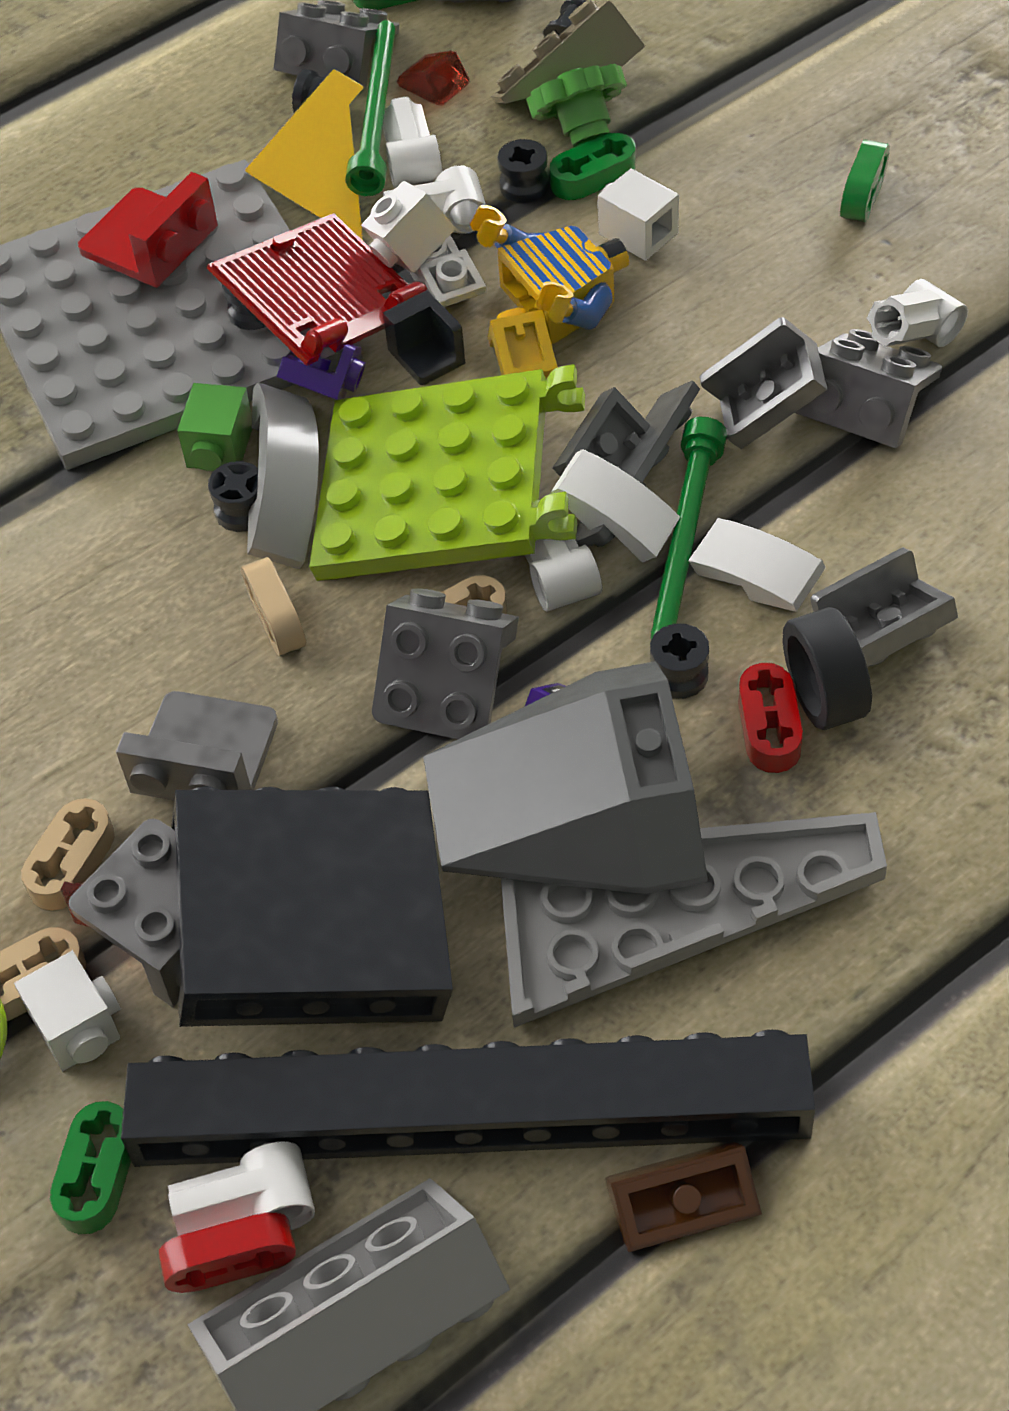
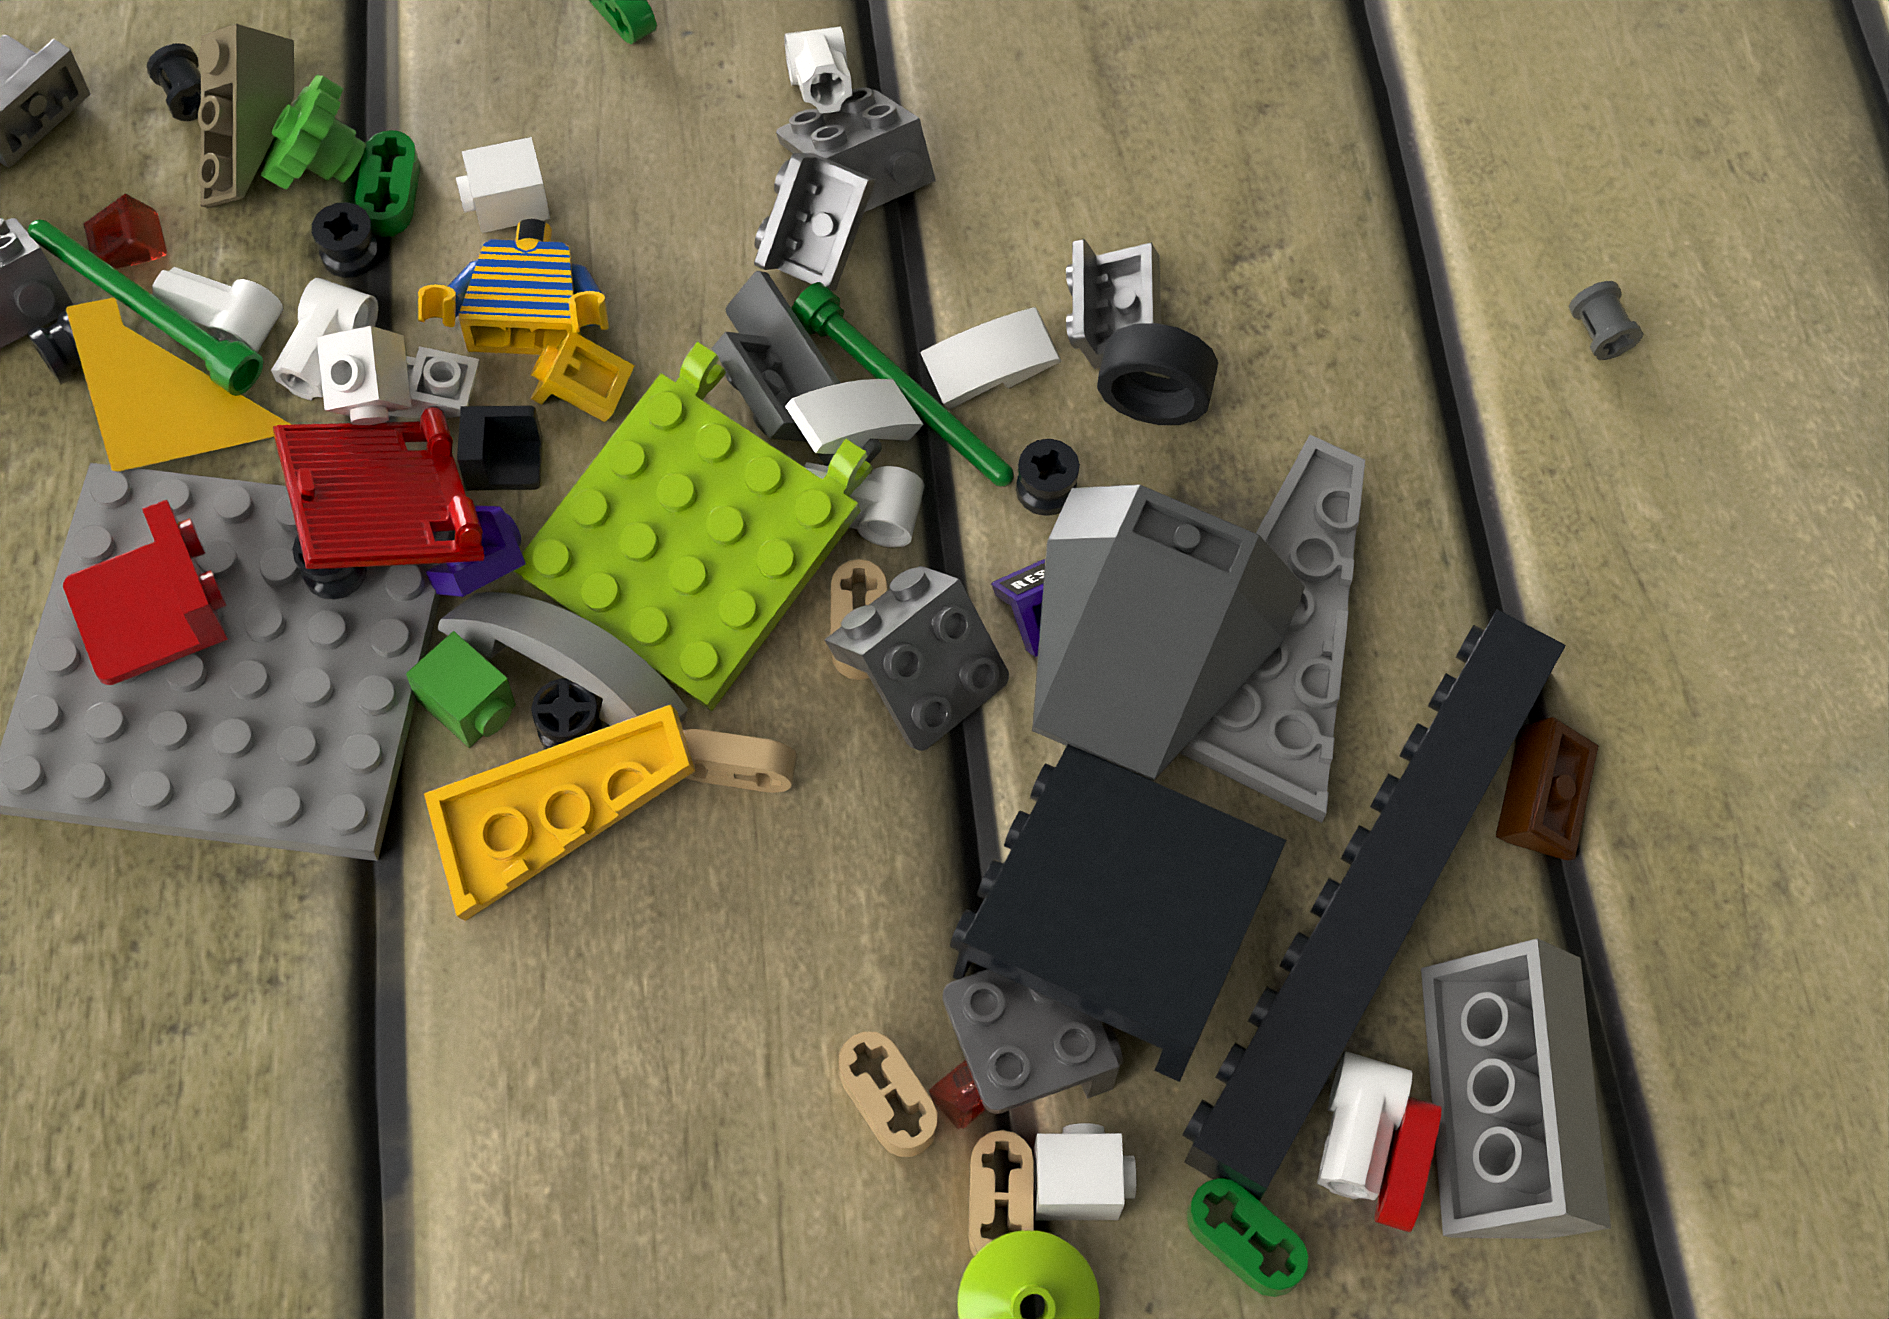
camera: 65 degrees left, 10 degrees up
flat silver bracket [116,691,278,801] -> none
red beam [738,662,803,773] -> none
none -> yellow wing [424,704,695,921]

